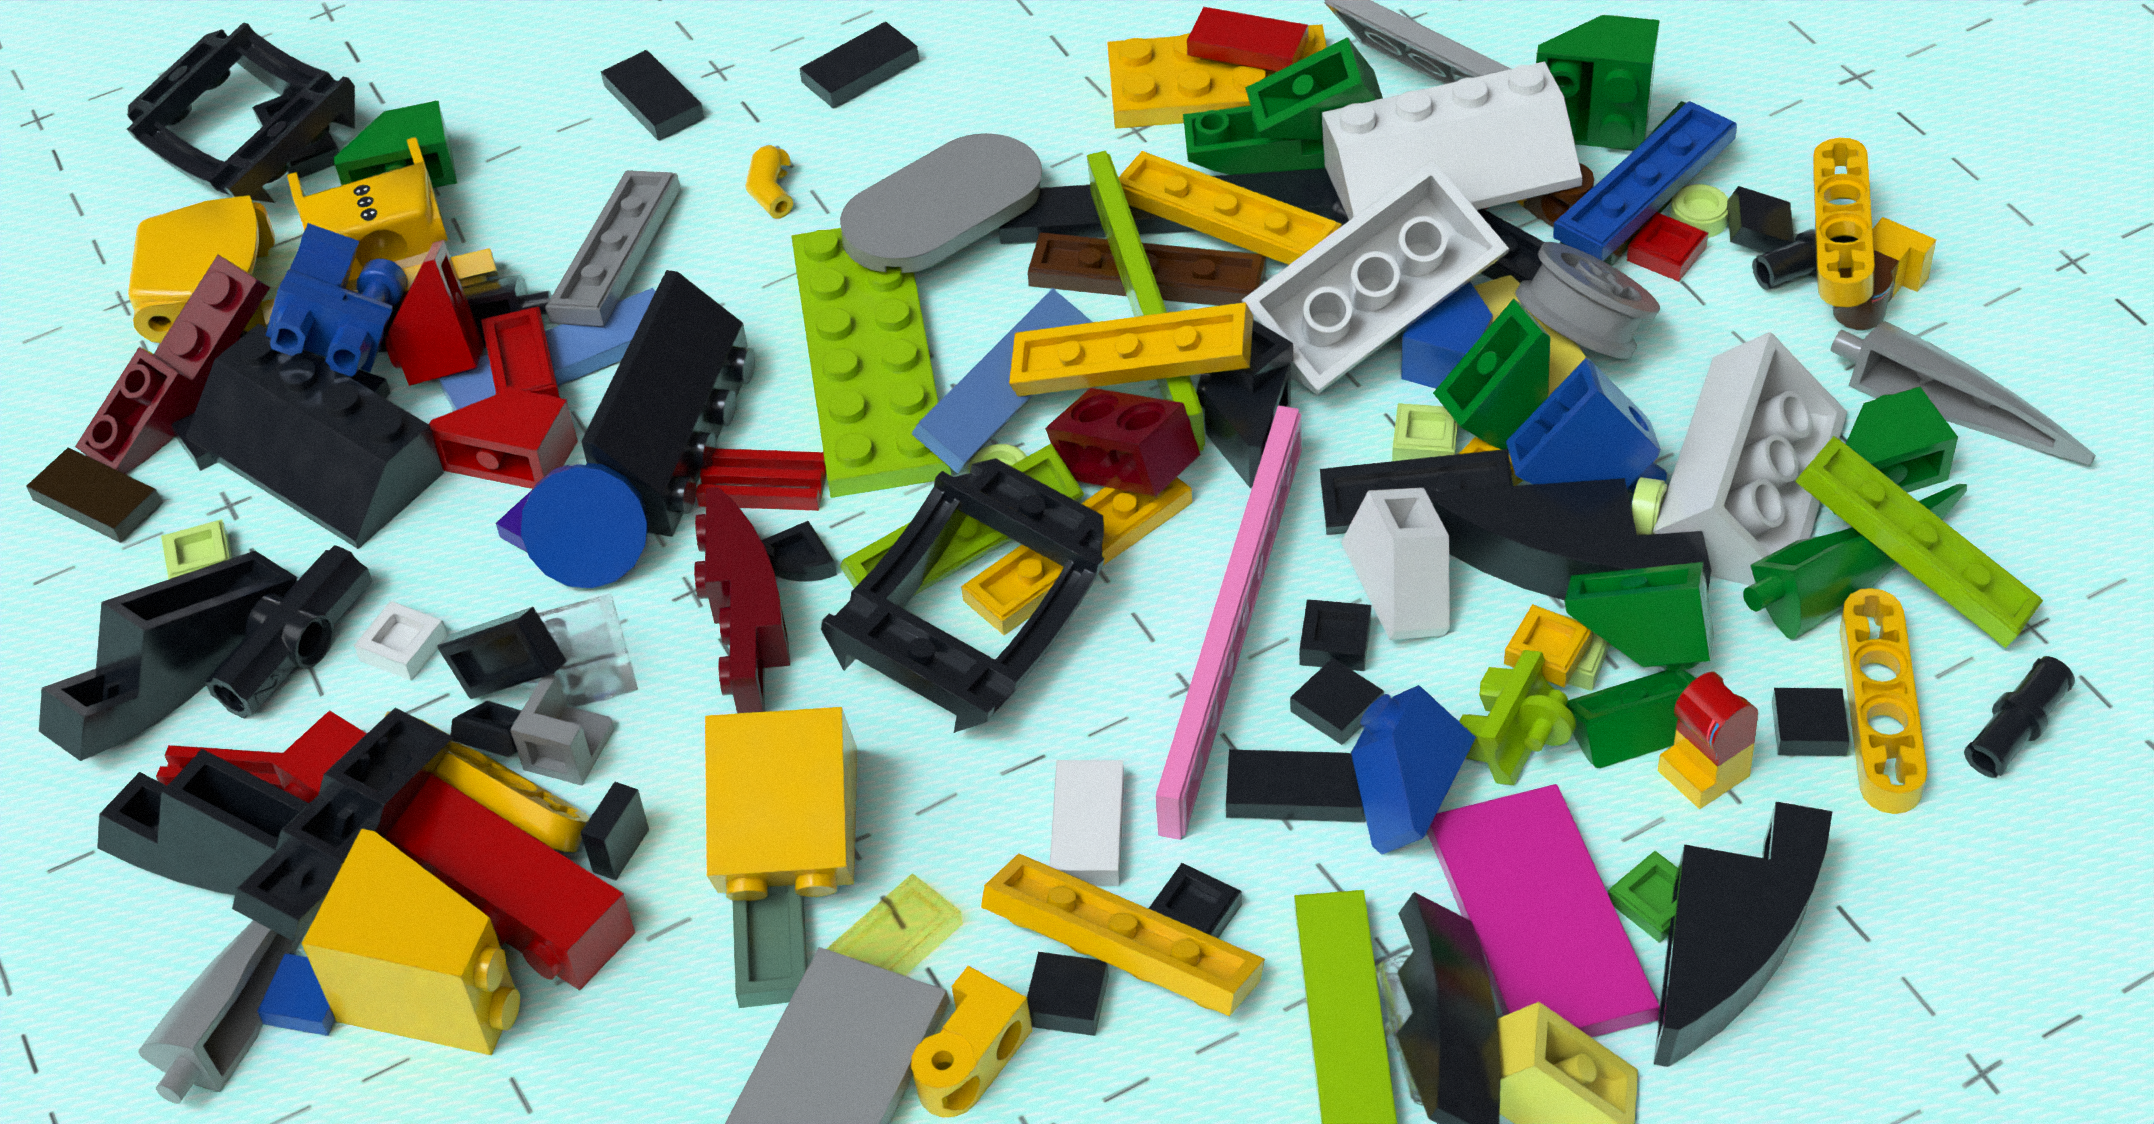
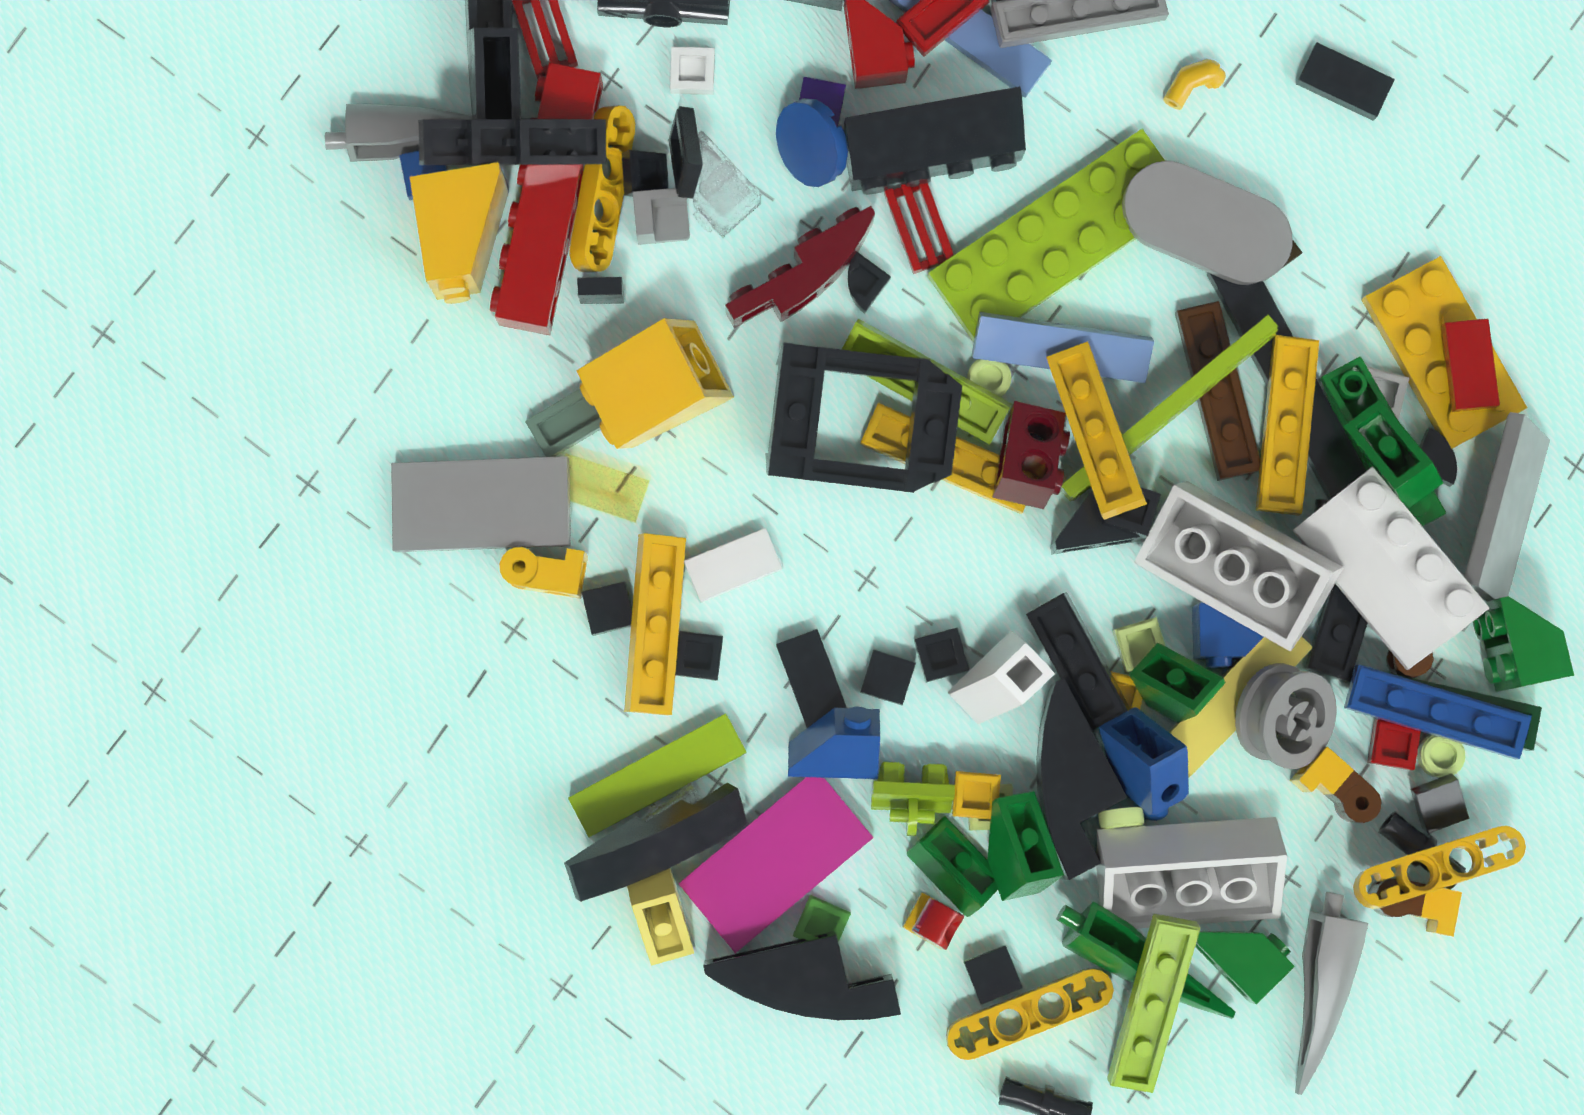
camera: 55 degrees right, 35 degrees up
bright pink tile [1155,406,1302,840] -> none
none -> leg [1289,747,1382,823]

